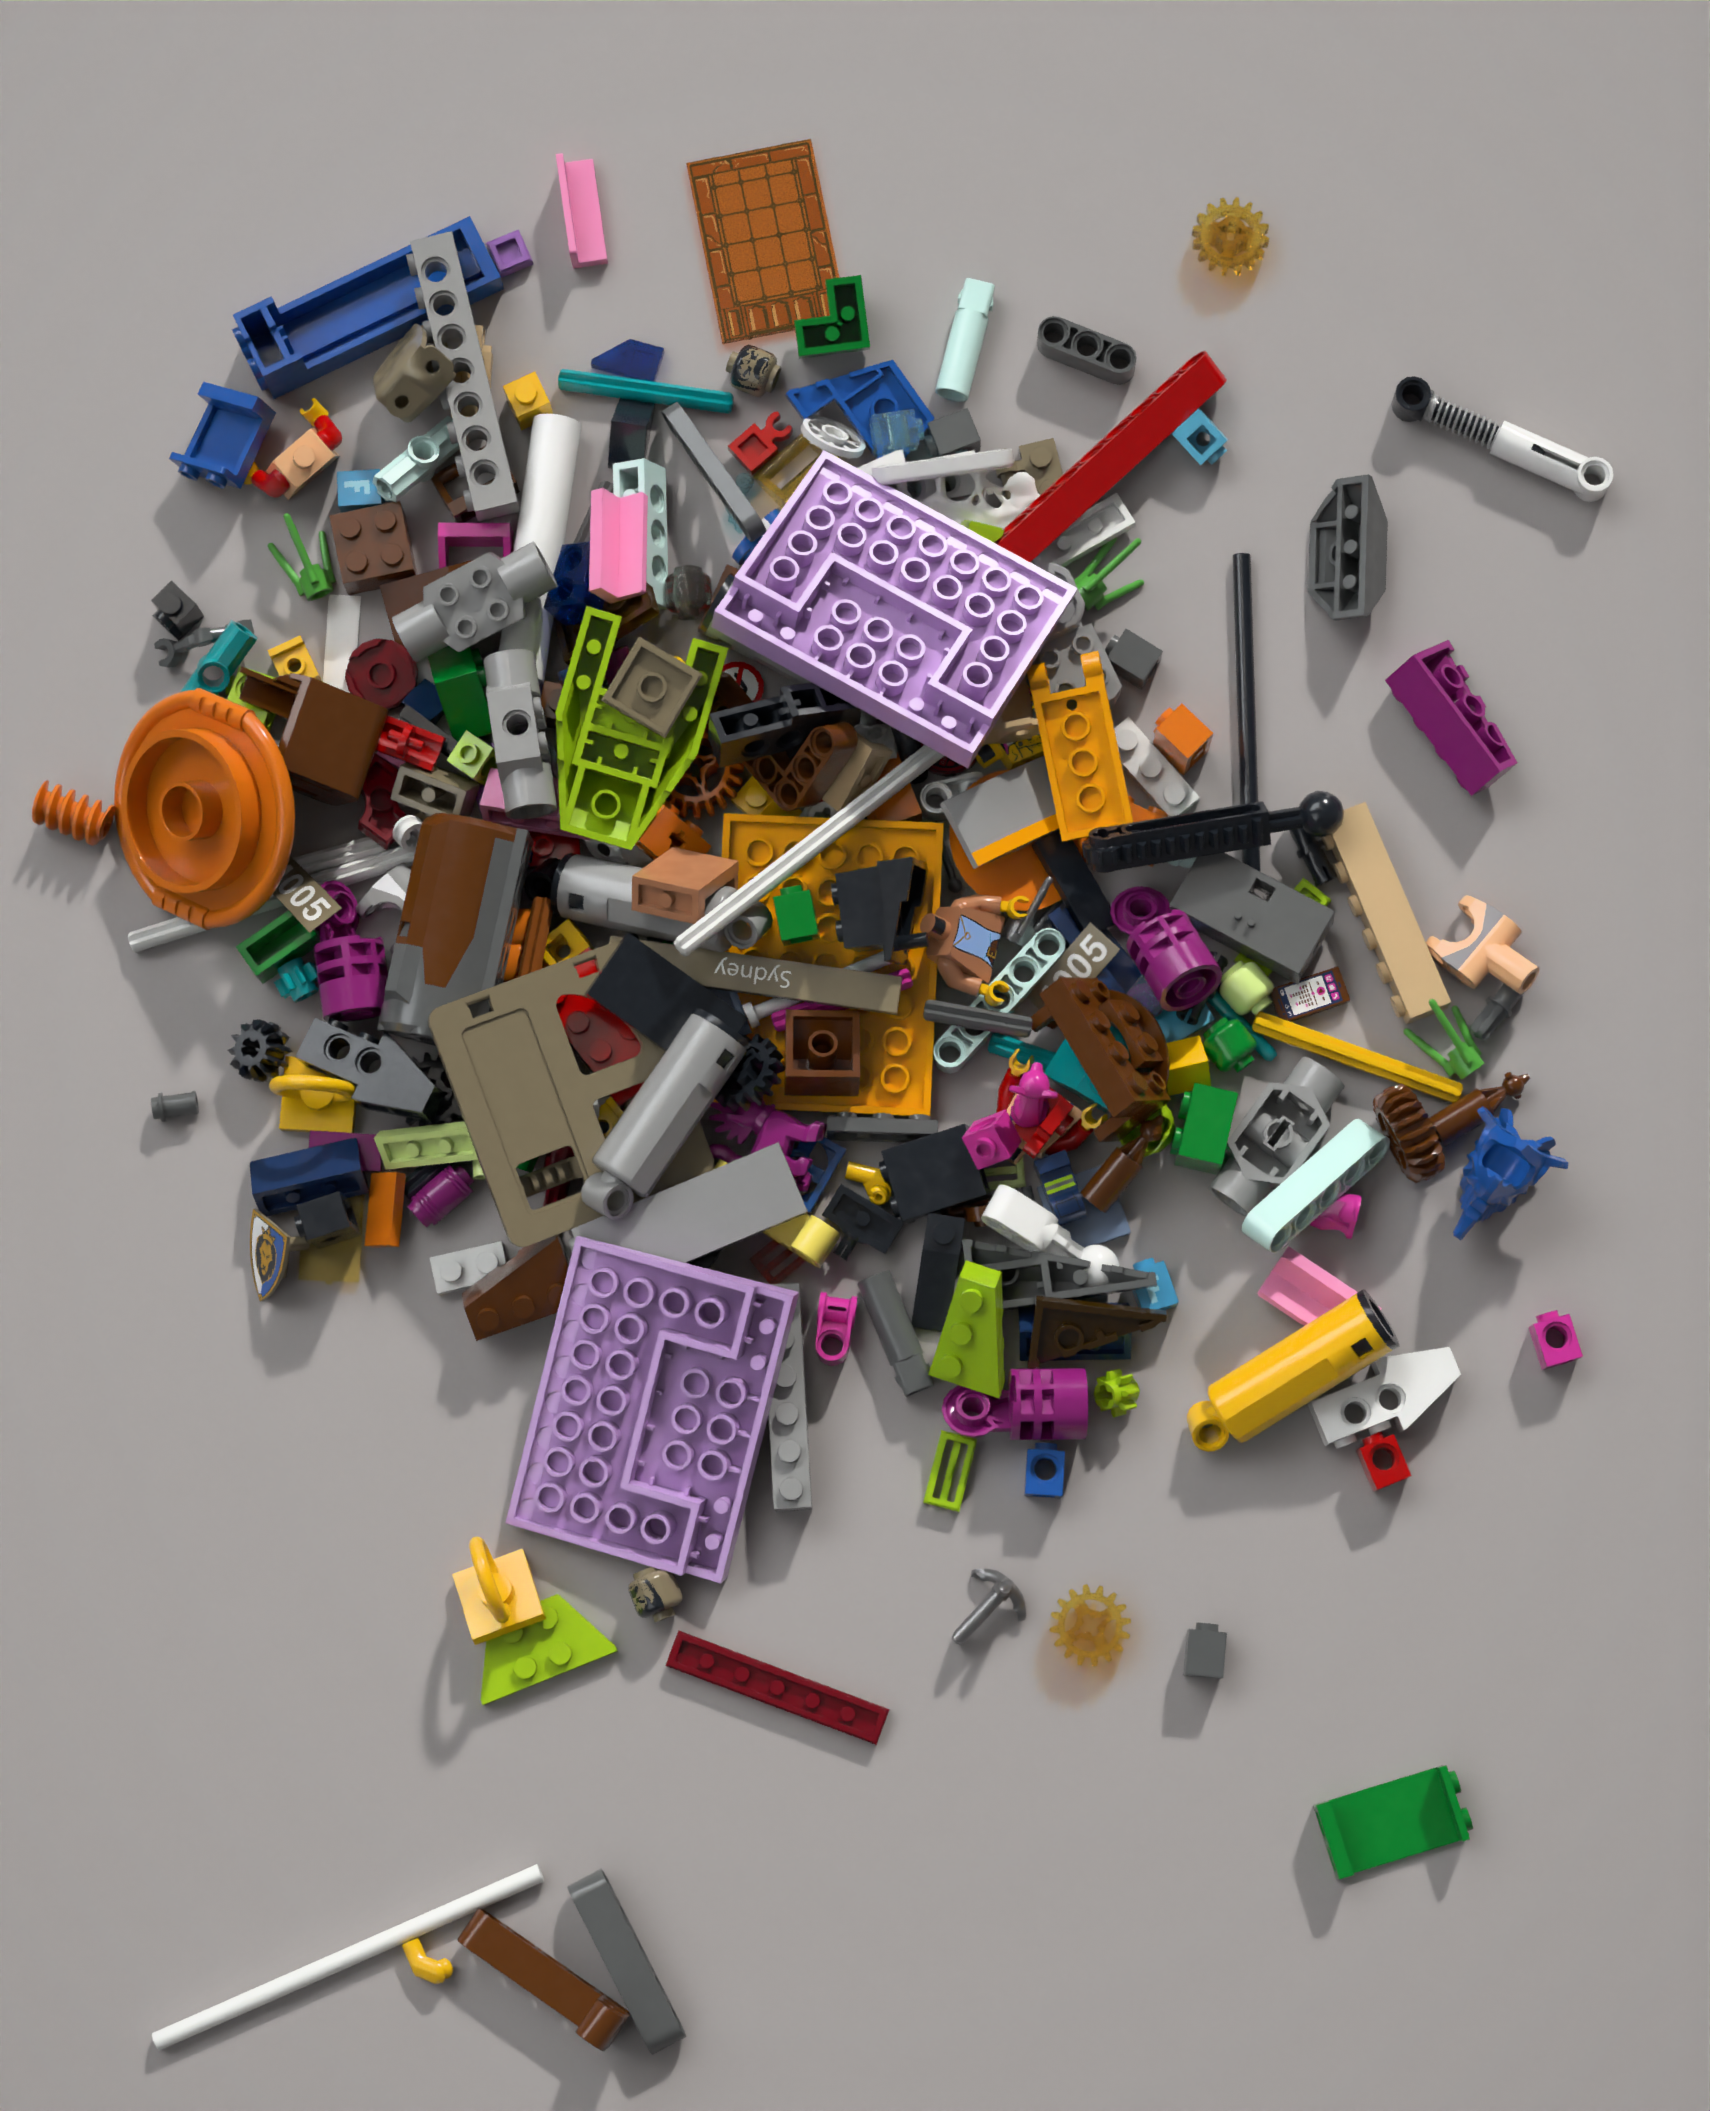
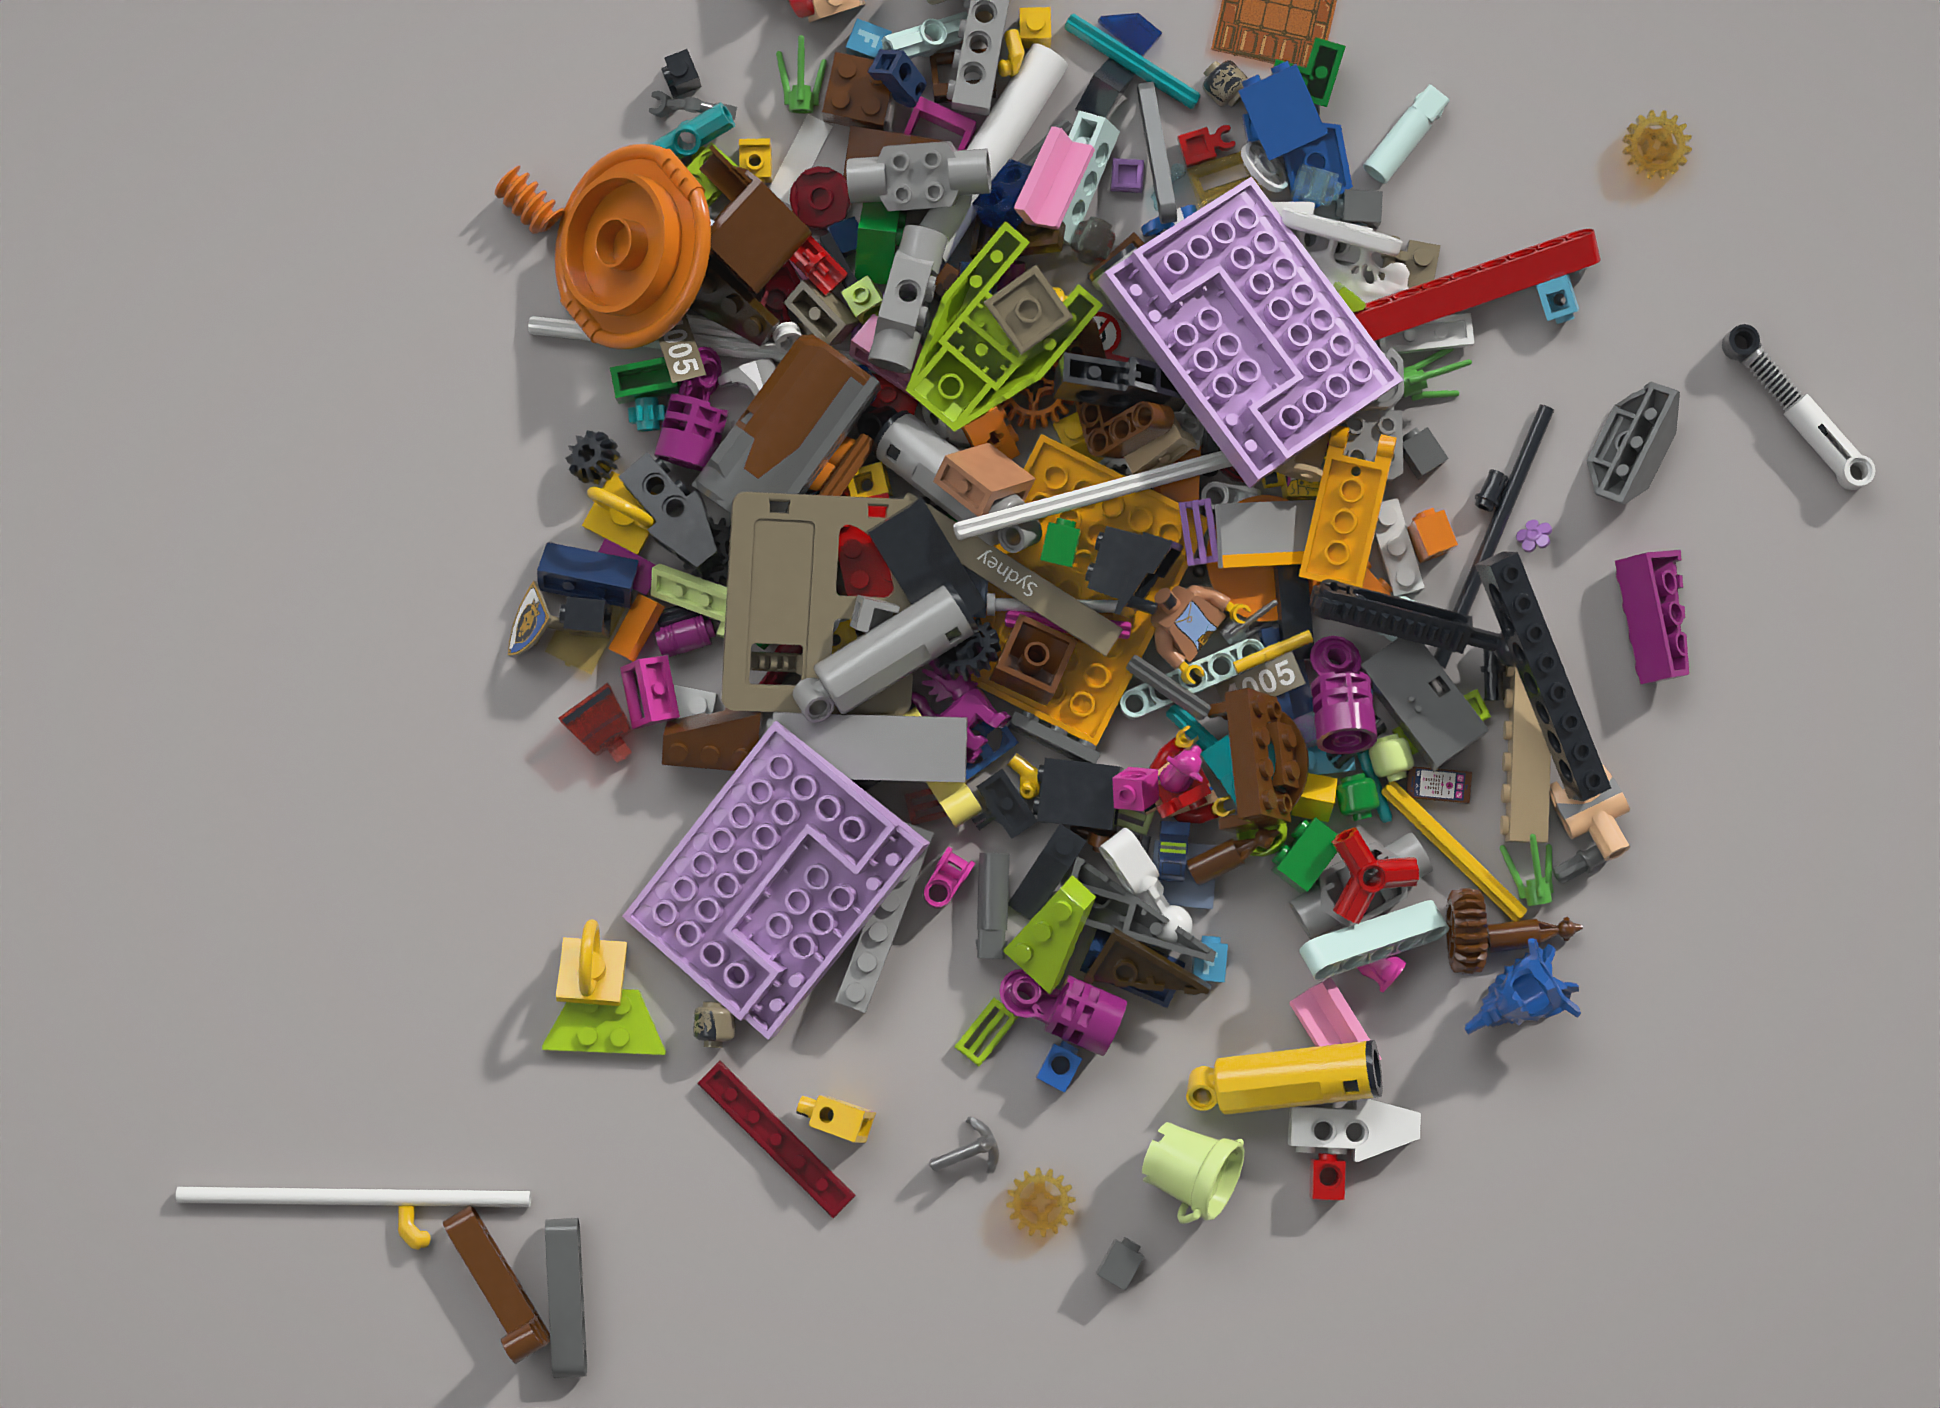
camera: 15 degrees right, 5 degrees up
dark grey pin [151,1091,199,1122] -> none
dark grey beam [1037,316,1137,385] -> none
lime gear [1094,1369,1140,1417] -> none
dark pink brick [1529,1310,1583,1370] -> none
none -> clear red torso [558,683,633,764]
none -> dark pink tile [620,655,680,729]
none -> dark brown wing [690,257,780,347]
none -> yellow torso [796,1095,876,1143]
none -> light grey panel [850,595,900,632]
none -> dark blue leg [868,49,927,108]
none -> yellow arm [998,29,1025,77]
none -> medium lavender tile [1111,158,1144,193]
none -> yellowish green piece [1142,1122,1245,1224]
none -> medium lavender tile [1179,498,1218,566]
none -> yellow piece [1233,630,1313,674]
none -> blue panel [1238,61,1327,161]
none -> red piece [1332,827,1419,924]
none -> black pin [1475,469,1508,512]
none -> black brick [1475,551,1611,802]
none -> medium lavender plant [1516,520,1552,552]

